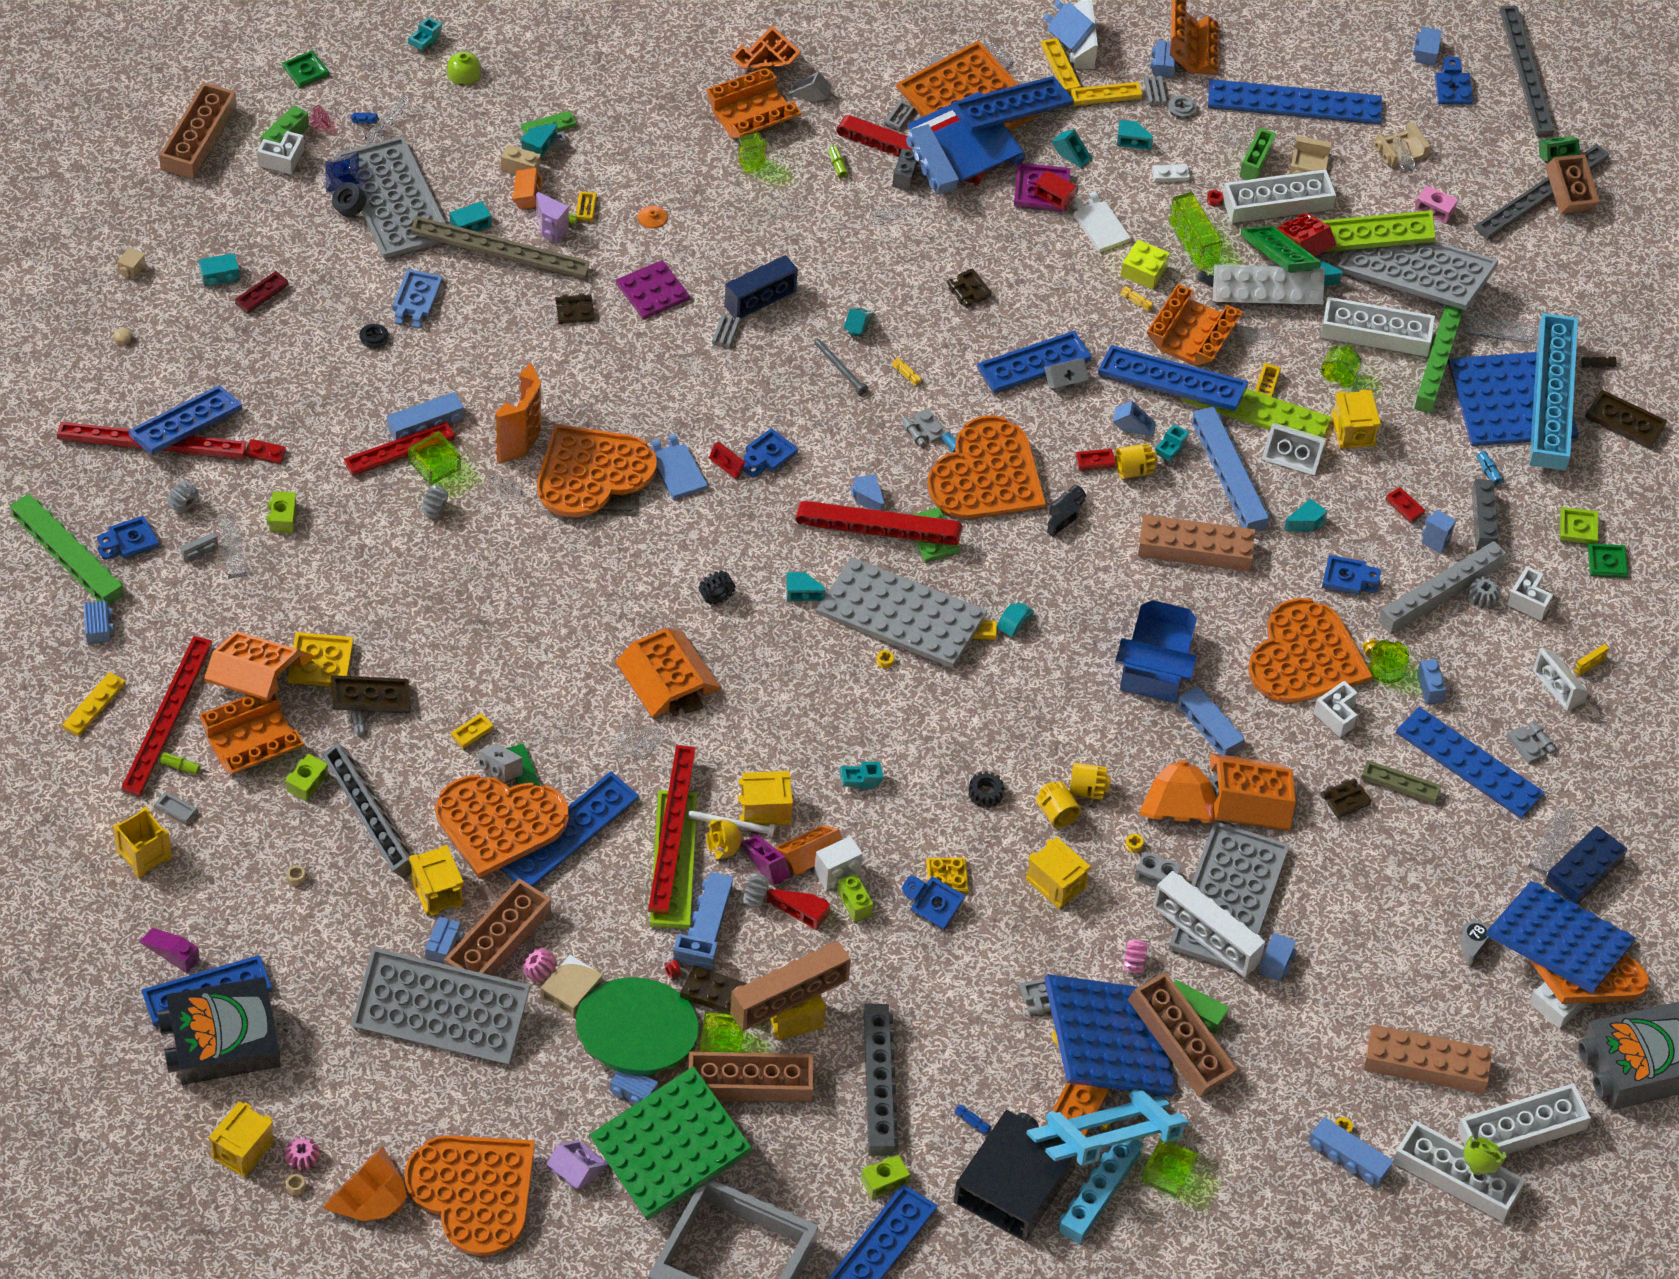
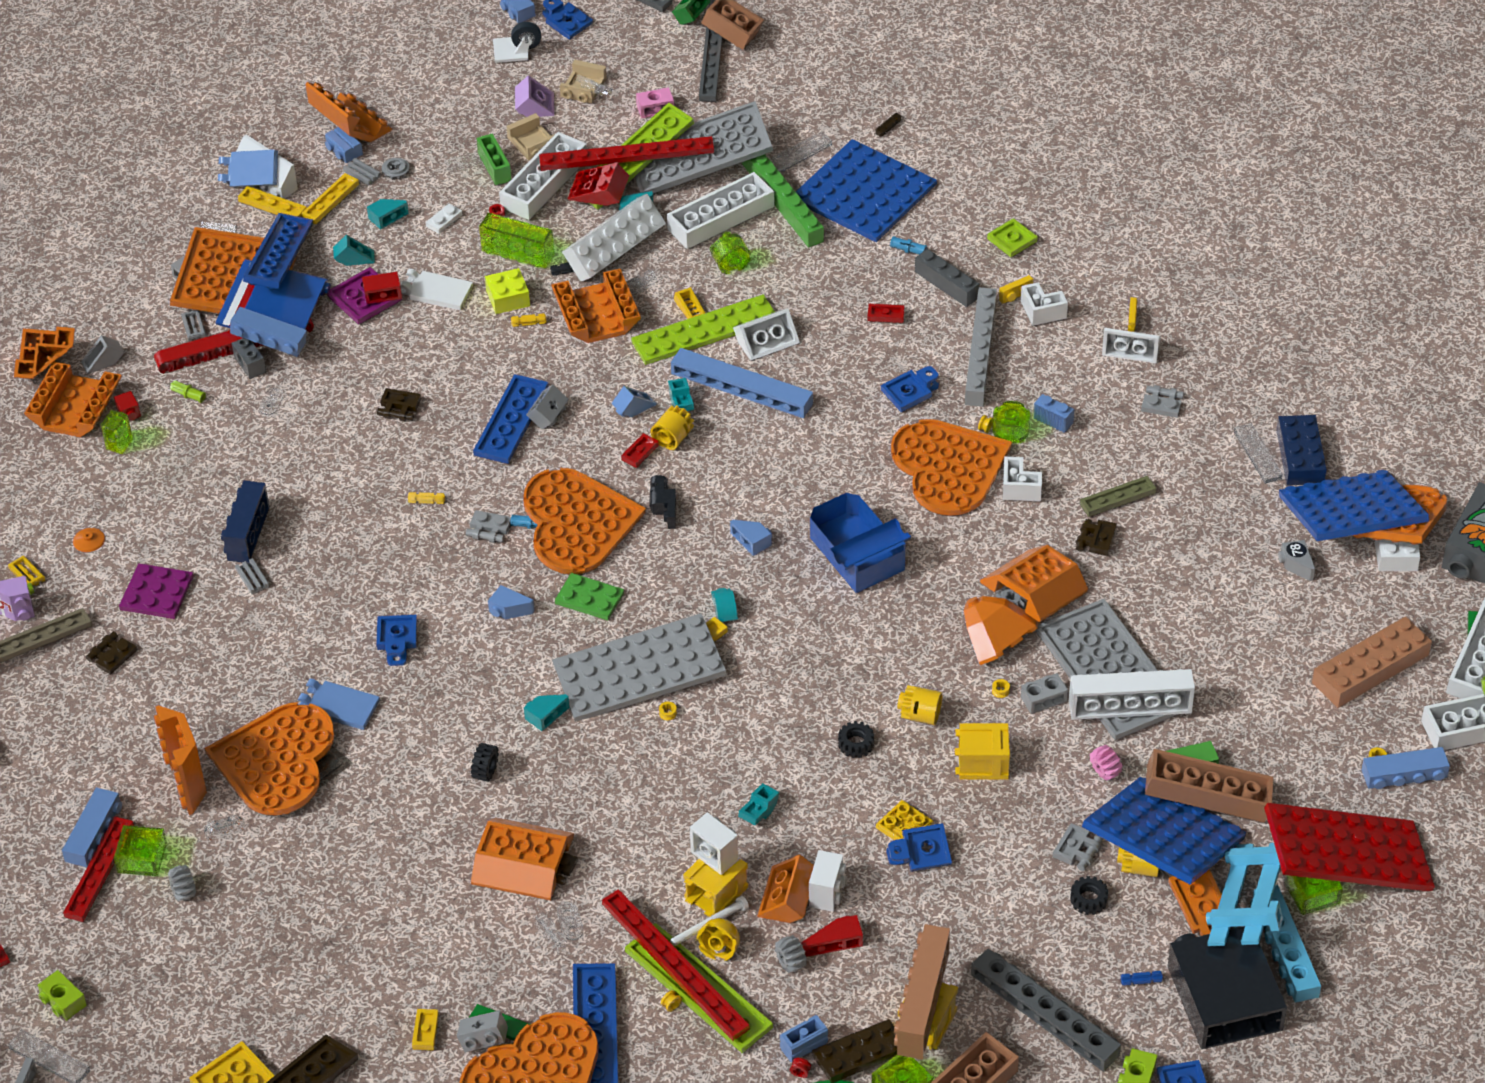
camera: 40 degrees left, 5 degrees down
medium blue brick [688,872,733,942] -> none
red plate [709,442,746,479] -> none
magenta slope [741,835,791,885] -> none
red beam [795,501,963,545] -> none
dark grey bar [814,339,868,396] -> none
lime brick [837,873,873,923] -> none
teal slope [843,307,874,336] -> none
yellow gear [1069,762,1111,800] -> none
blue plate [1098,345,1248,412] -> none
nougat brick [1138,514,1255,572] -> none
medium blue brick [1178,686,1245,756] -> none
blue plate [1208,79,1382,125] -> none
green plate [1241,226,1321,273] -> none
medium blue brick [1258,933,1297,982] -> none
teal slope [1284,498,1327,532] -> none
yellow container [1331,390,1381,449] -> none
blue plate [1396,706,1545,819] -> none
medium blue brick [1422,509,1456,554] -> none
light grey gear [1469,576,1501,608] -> none
medium azure brick [1529,313,1578,471] -> none
dark brown plate [1585,390,1667,449] -> none
green tile [1587,543,1628,578] -> none
none -> red brick [114,391,141,423]
none -> plate [493,22,541,63]
none -> lavender slope [515,75,554,117]
none -> red plate [539,136,714,171]
none -> yellow bush [661,990,682,1012]
none -> white brick [690,812,739,875]
none -> medium blue slope [730,520,772,556]
none -> yellow plate [999,275,1033,304]
none -> black tyre [1070,876,1108,915]
none -> red plate [1264,803,1435,891]

